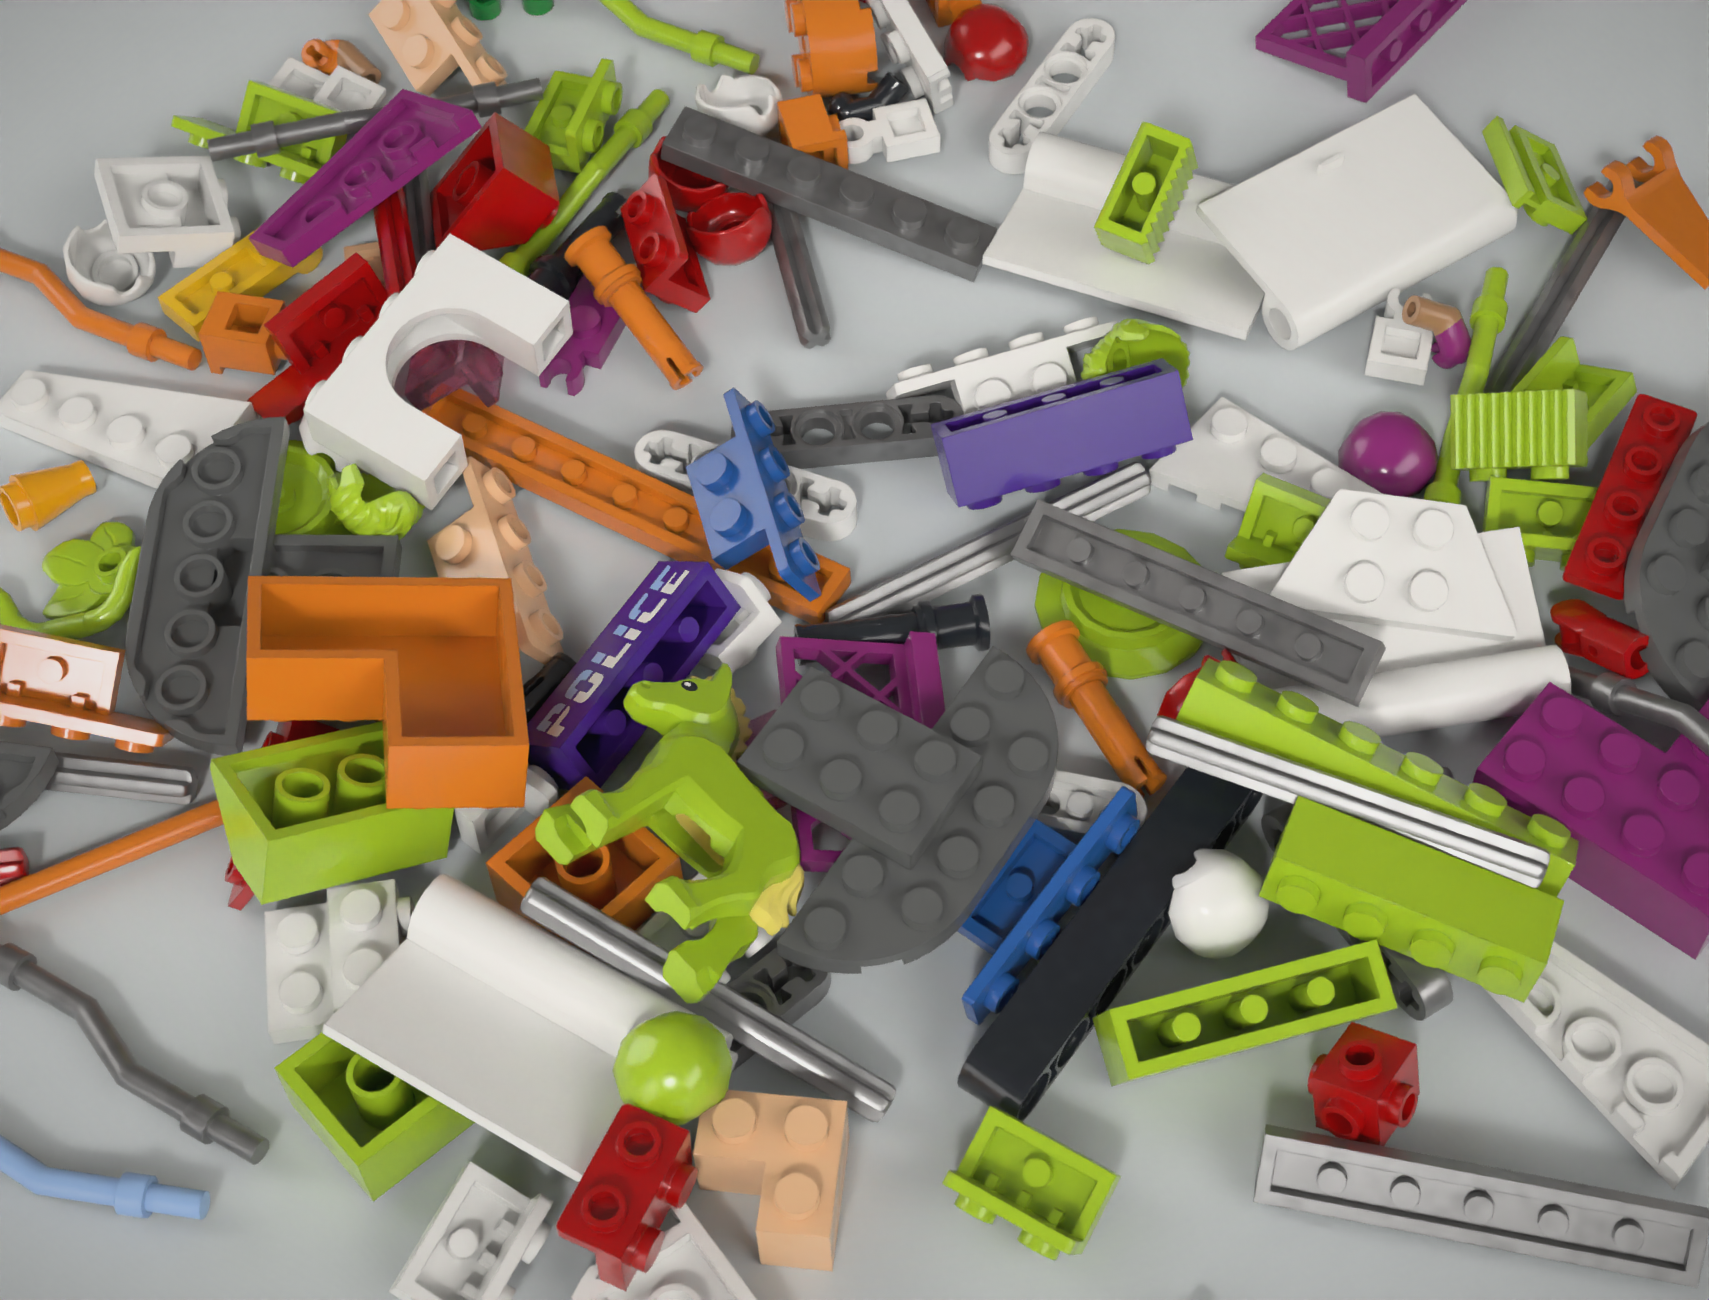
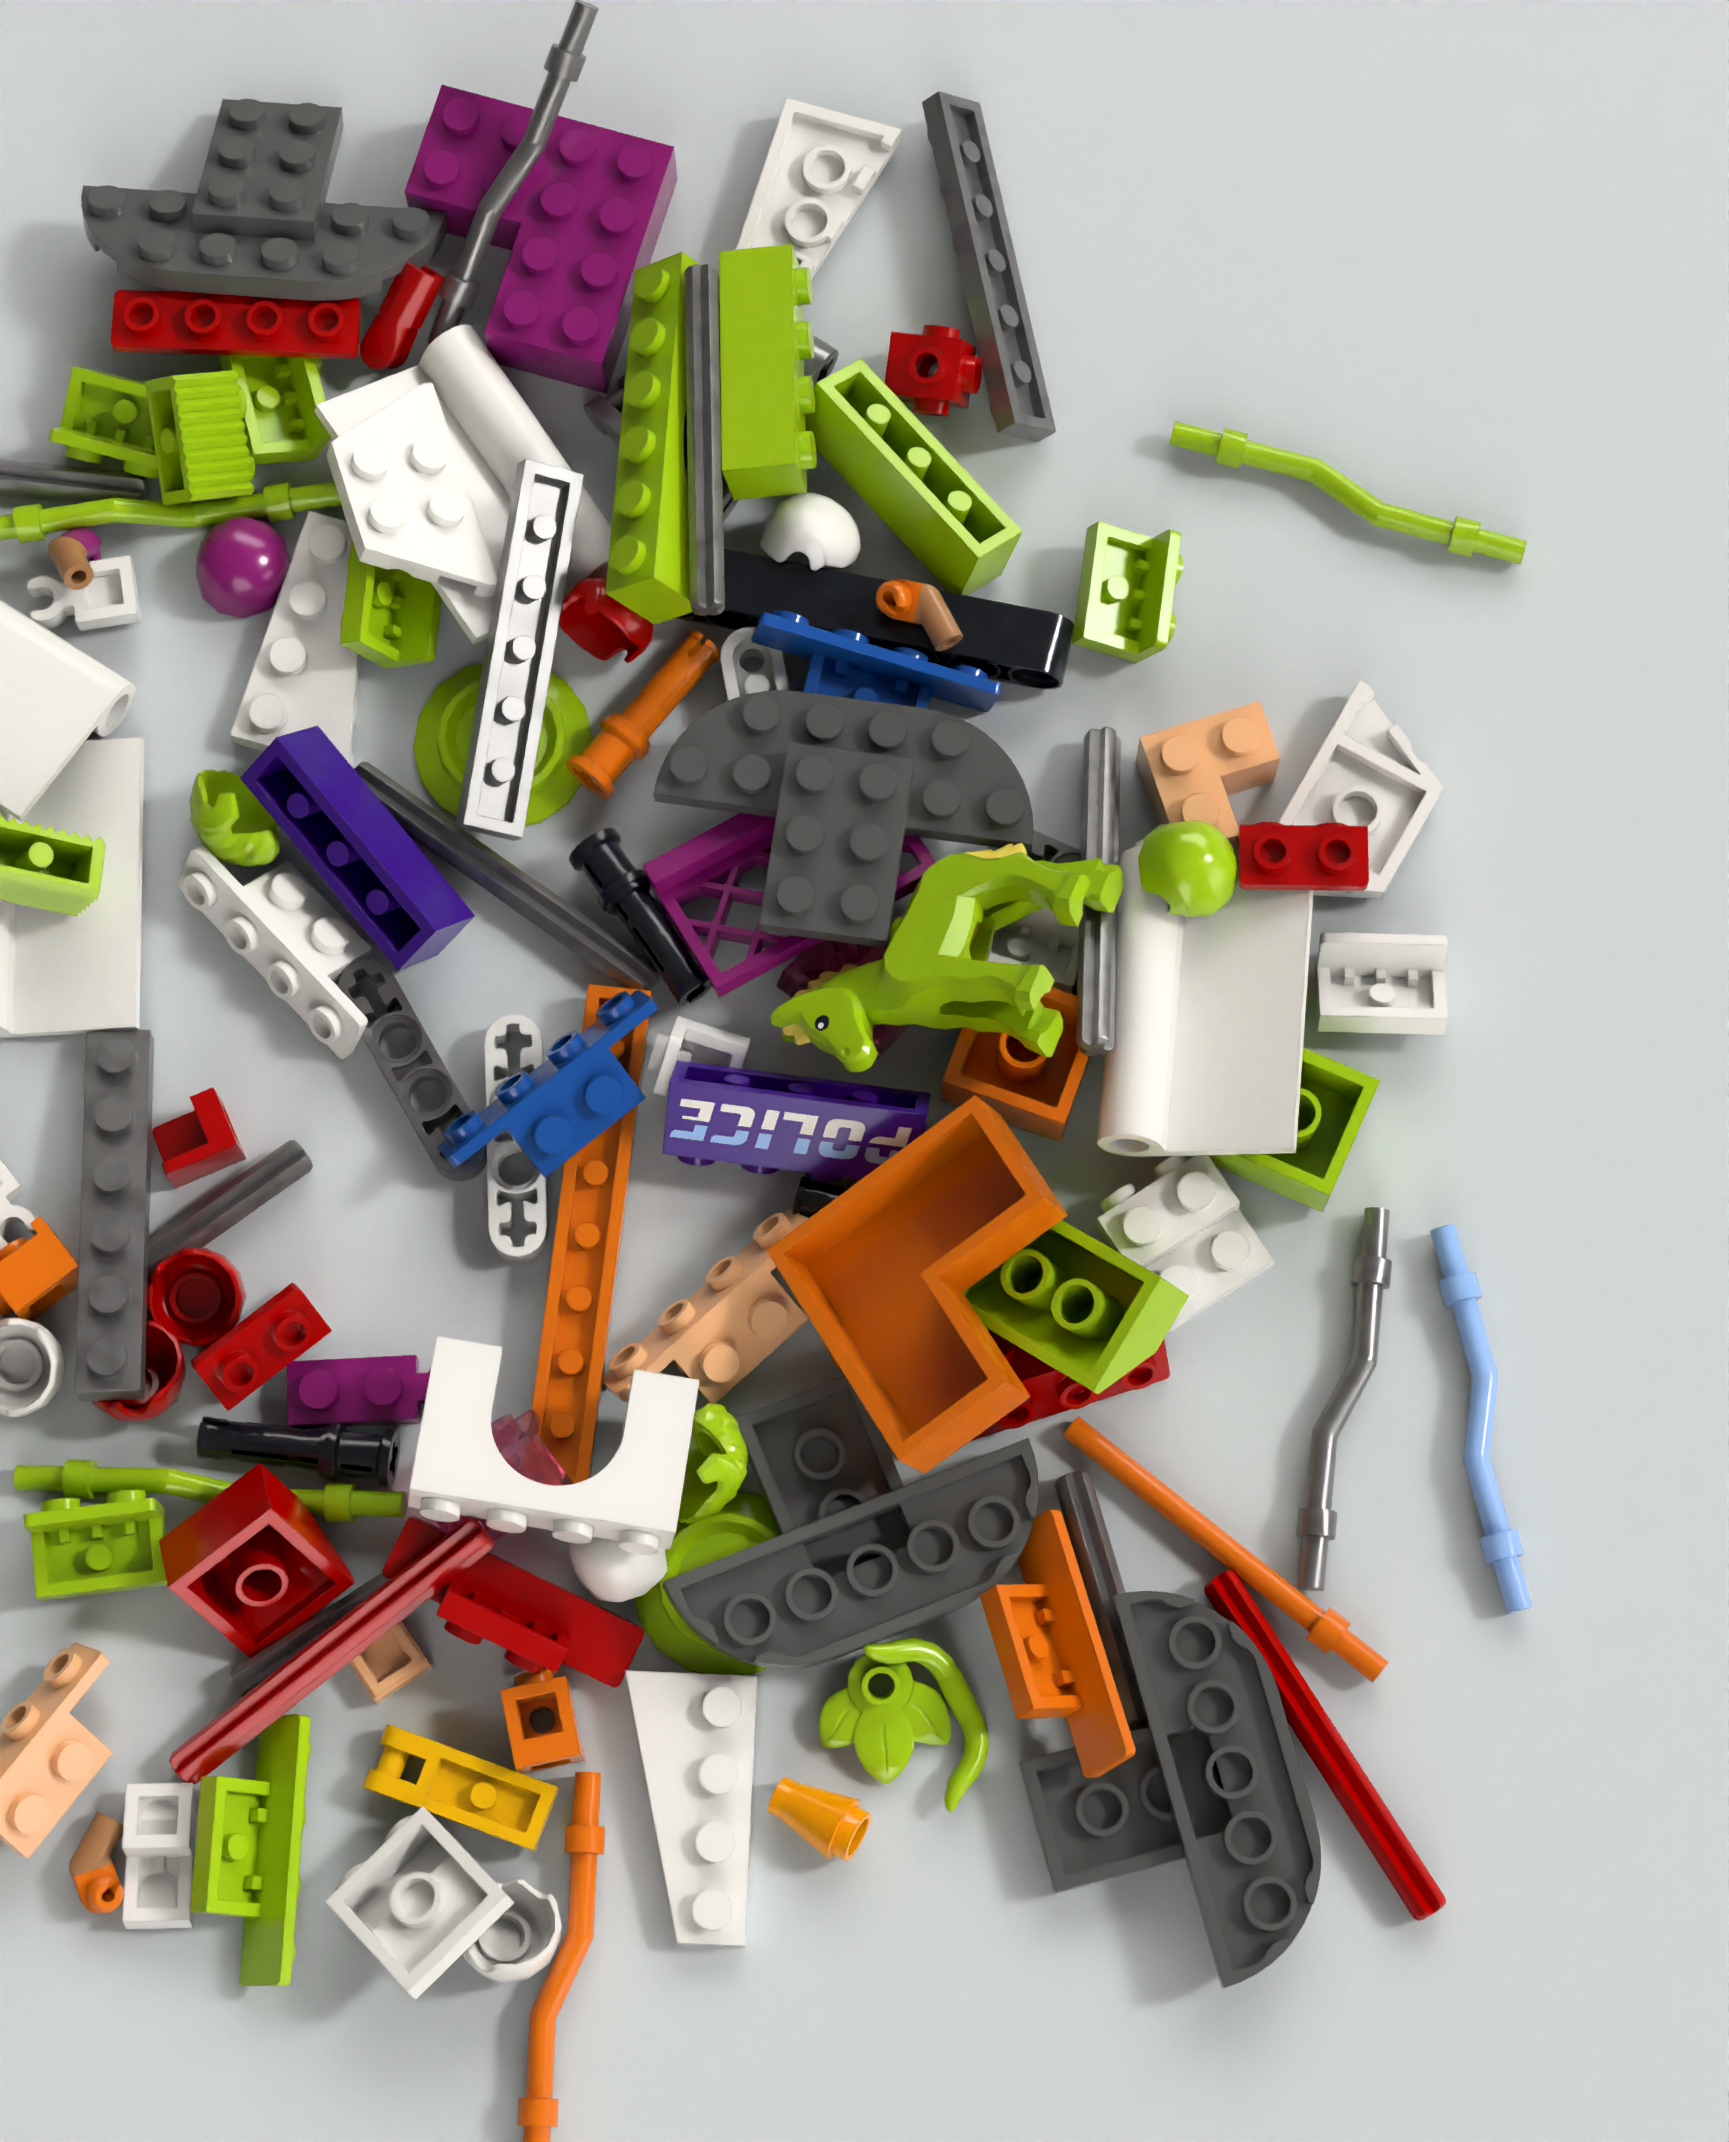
camera: 115 degrees left, 20 degrees up
flat silver bar [207,78,544,162] -> none
magenta wing [249,89,482,268] -> none
orange pin [564,226,704,390] -> none
none -> red panel [152,1087,246,1189]
none -> arm [875,579,963,652]

